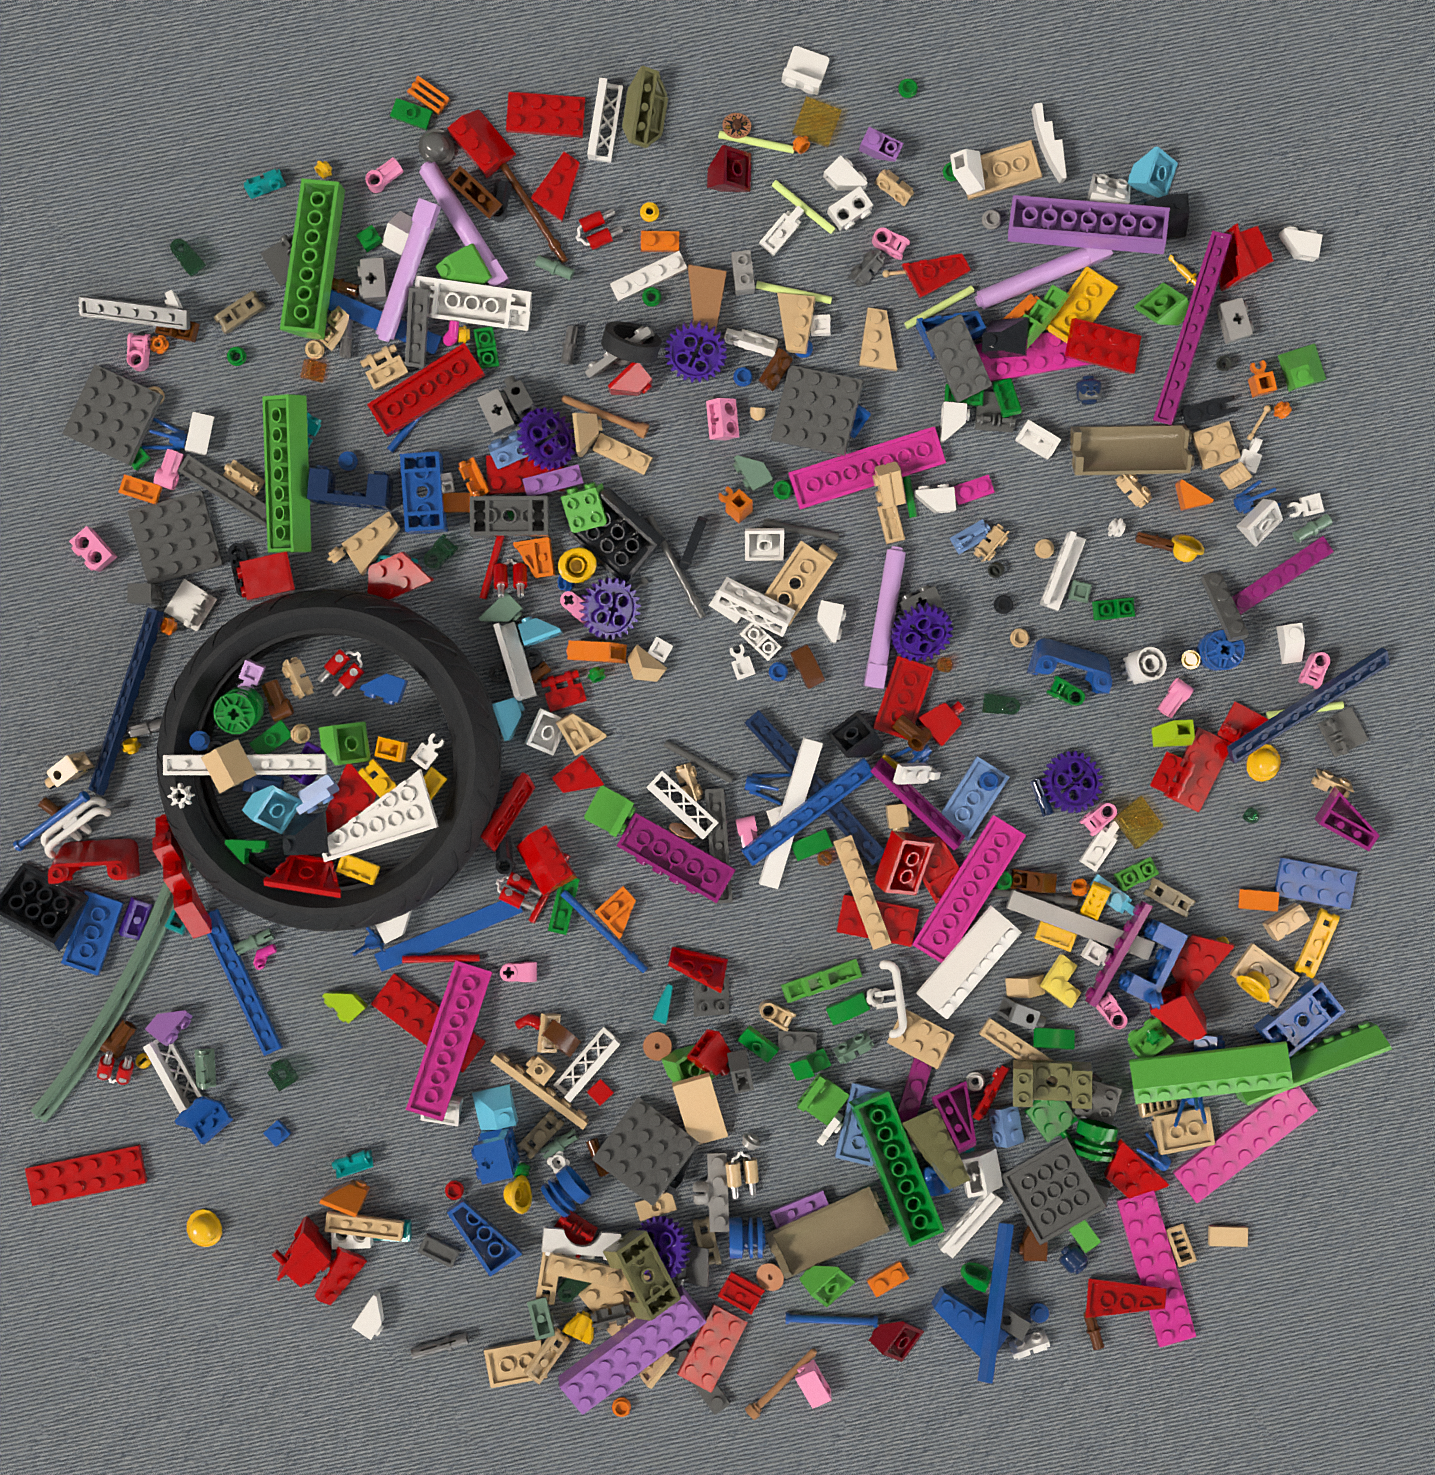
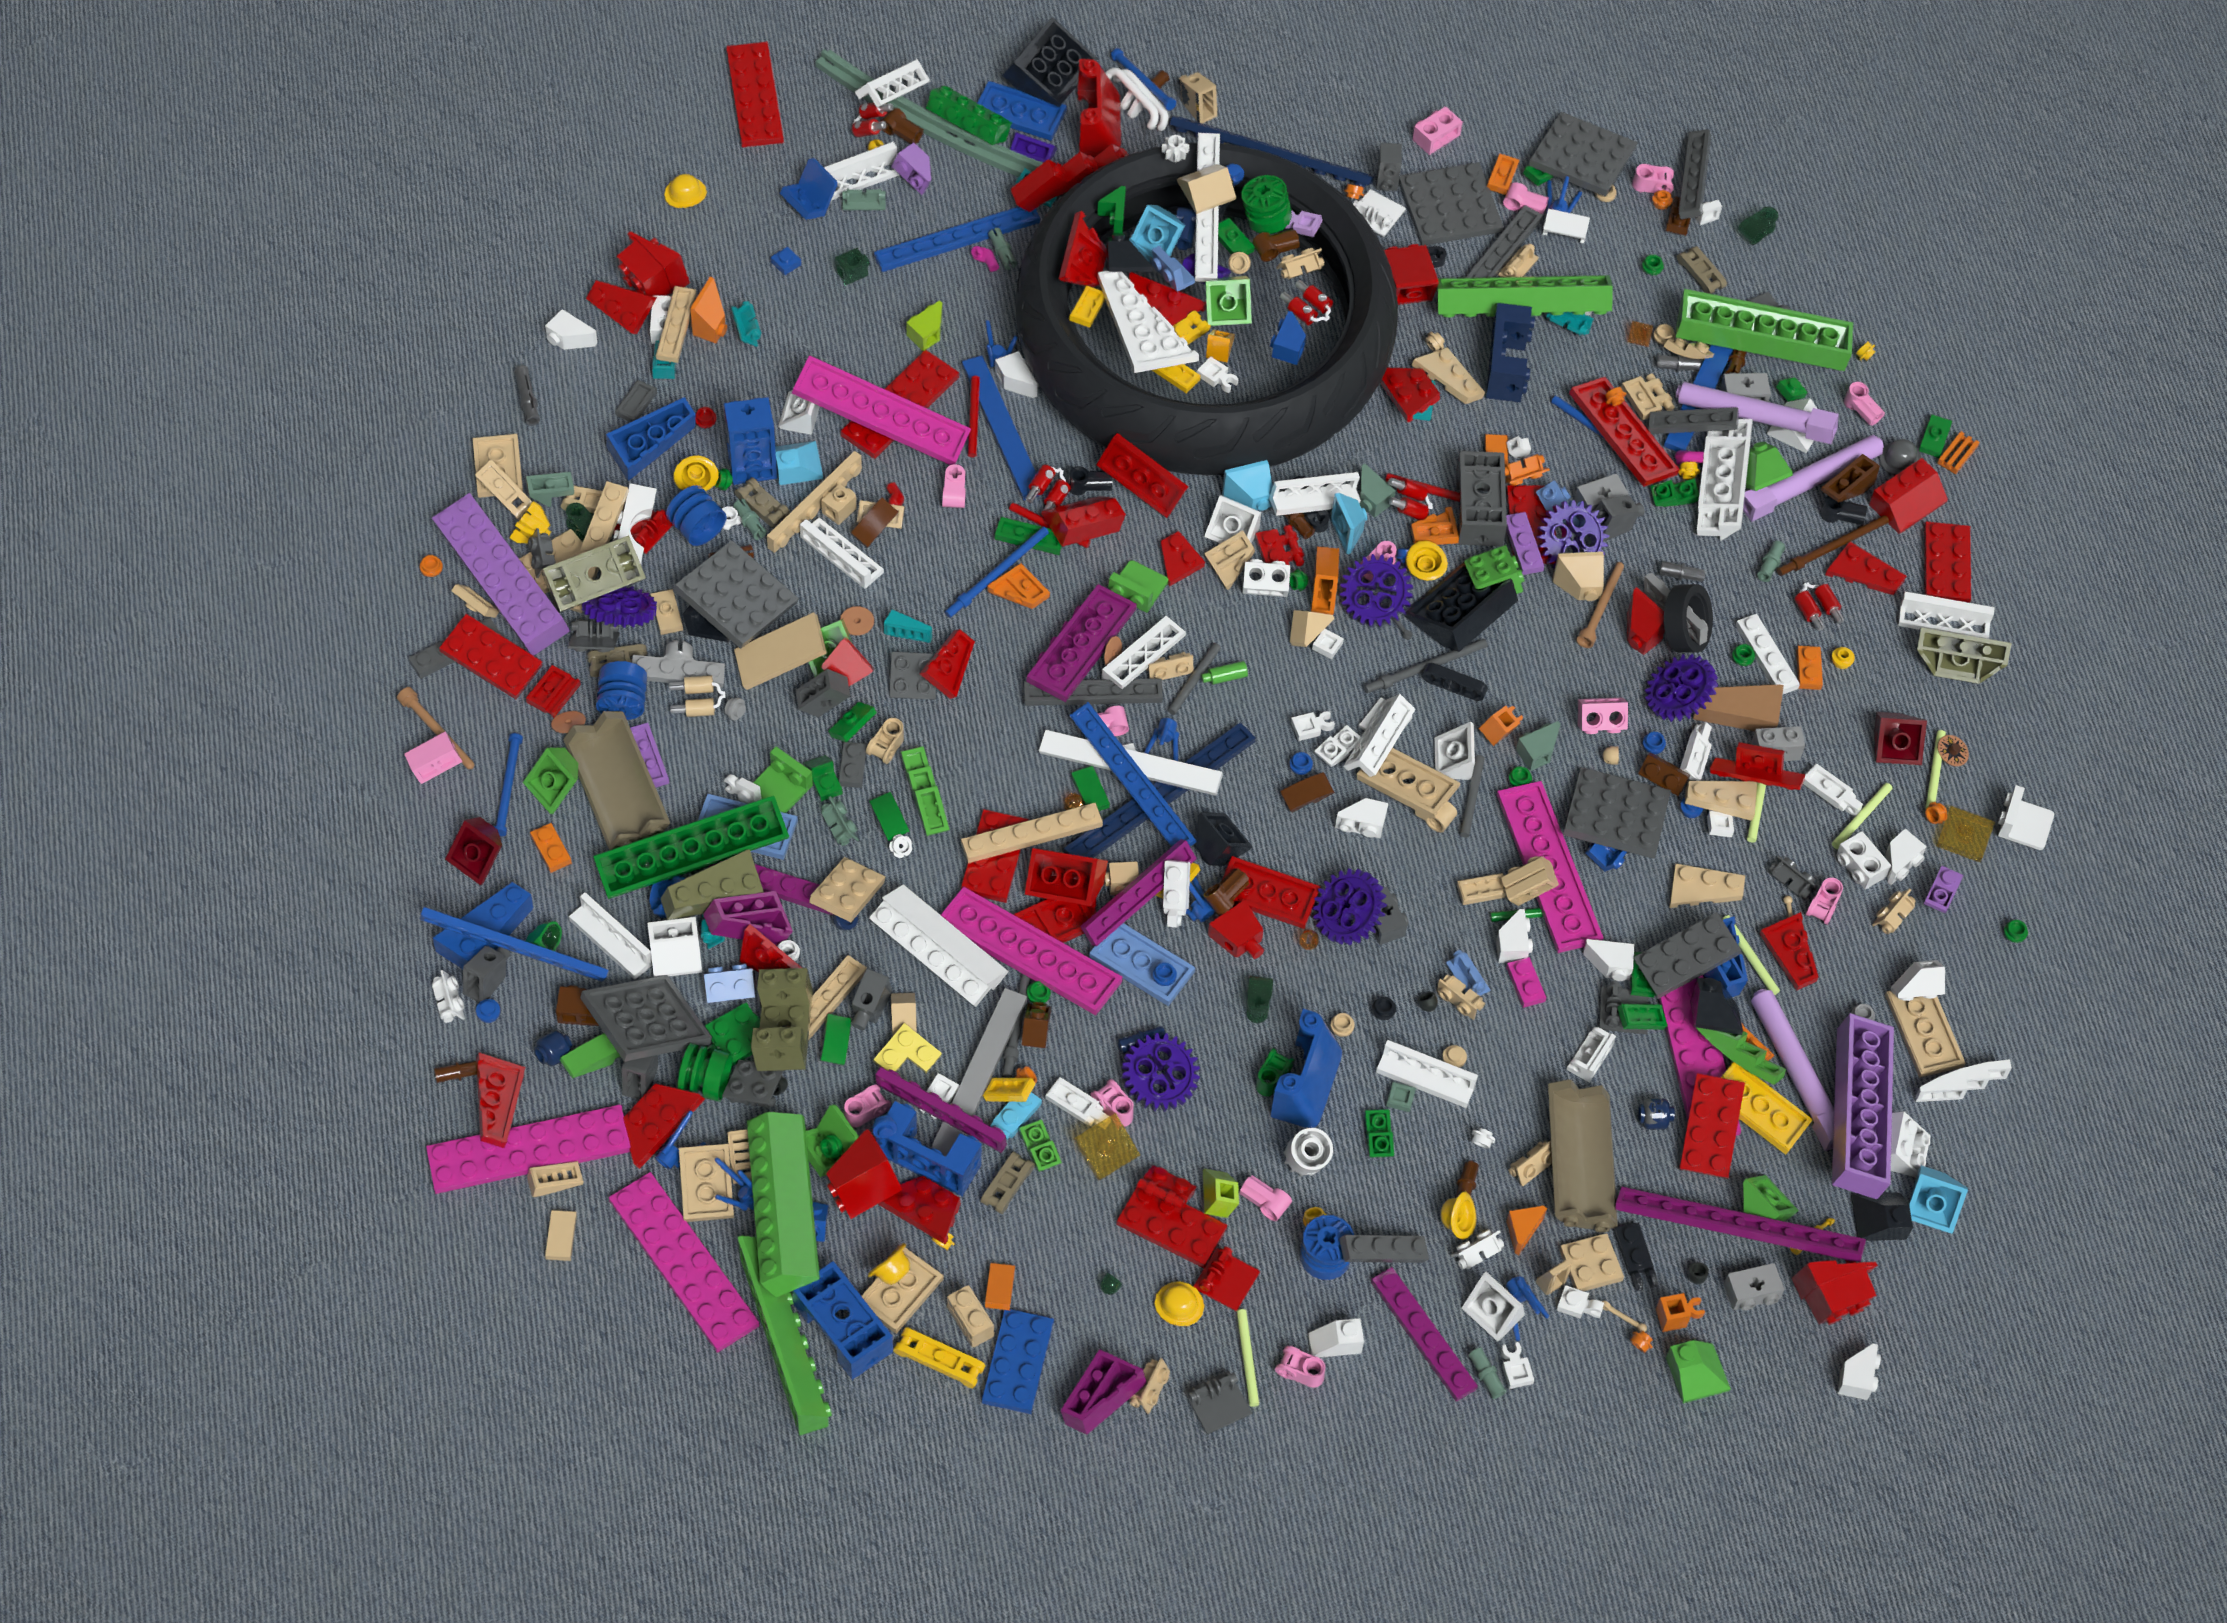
camera: 90 degrees right, 30 degrees down
teal hinge [244,168,287,199] -> none
blue plate [338,451,358,471] -> none
blue plate [400,451,448,535] -> none
clear green piece [424,534,459,570] -> none
red tile [587,1078,614,1106] -> none
tan plate [592,433,653,475] -> none
lavender brick [863,546,906,689] -> none
white piece [875,960,907,1038] -> none
yellow plate [1034,921,1077,952] -> none
dark blue plate [1227,647,1390,764] -> none
none -> white fence [855,59,930,108]
none -> green brick [926,86,1012,145]
none -> bright green cylinder [1201,661,1248,685]
none -> white brick [1242,559,1290,597]
none -> white hinge [1451,1229,1504,1270]
none -> orange plate [1605,387,1626,406]
none -> red bracket [1710,742,1805,790]

